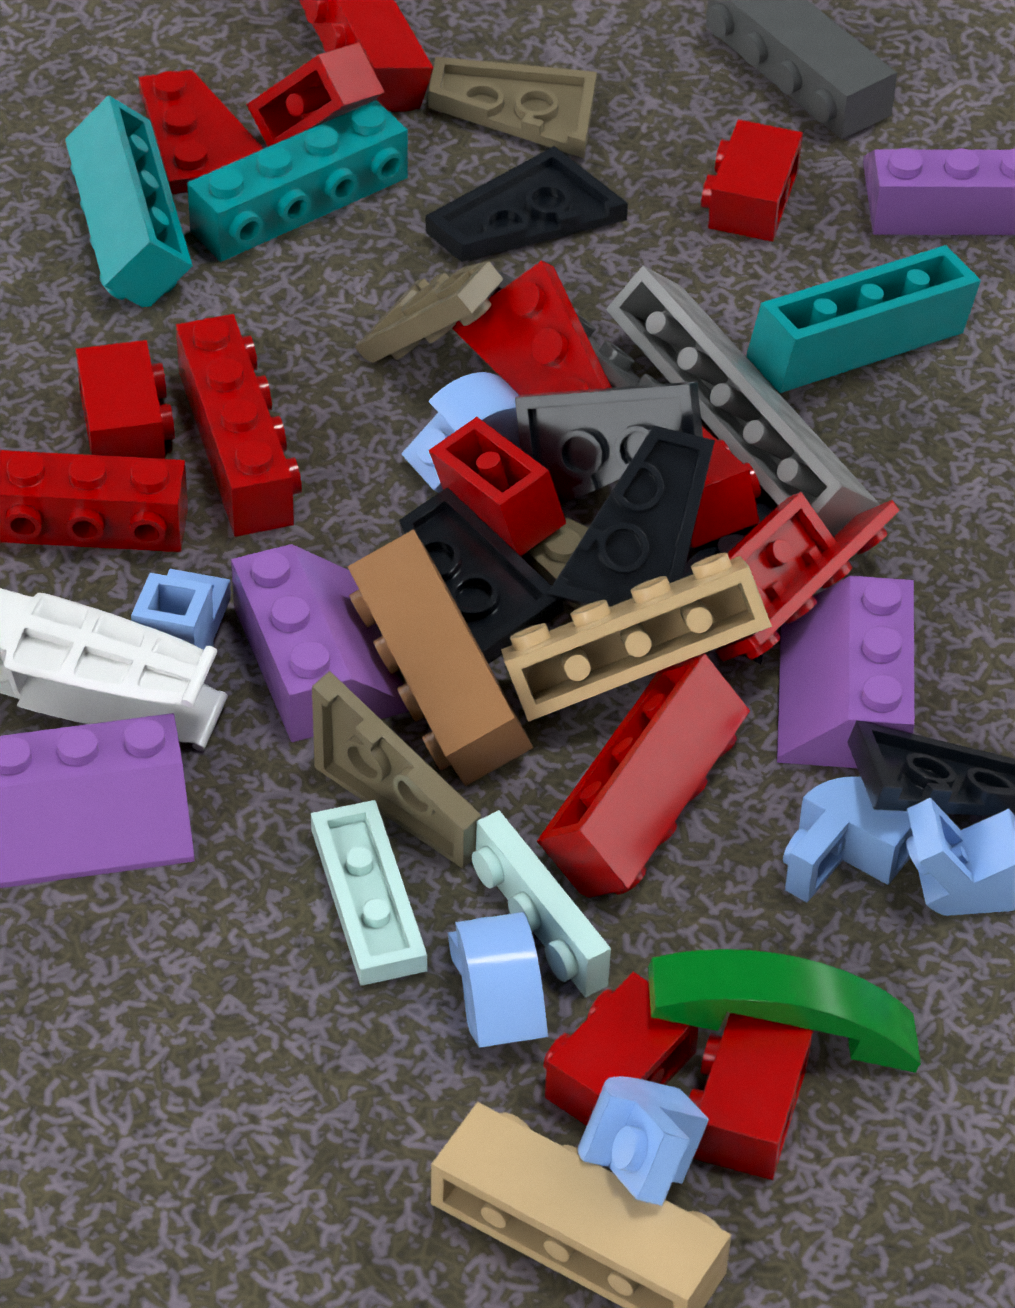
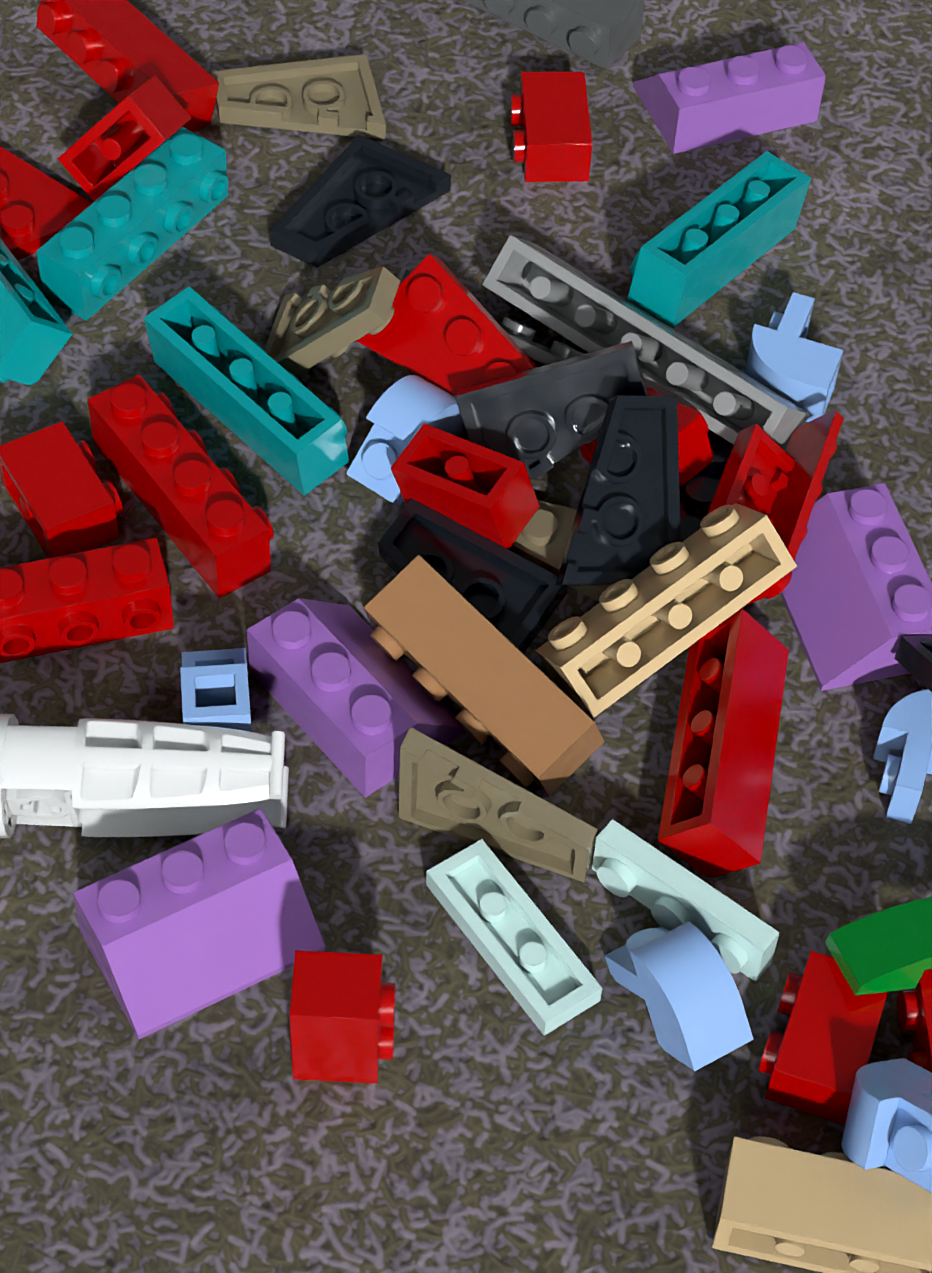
camera: 20 degrees left, 5 degrees up
none -> teal brick [143,286,349,496]
none -> red brick [289,950,396,1083]
none -> light blue brick [746,292,843,422]

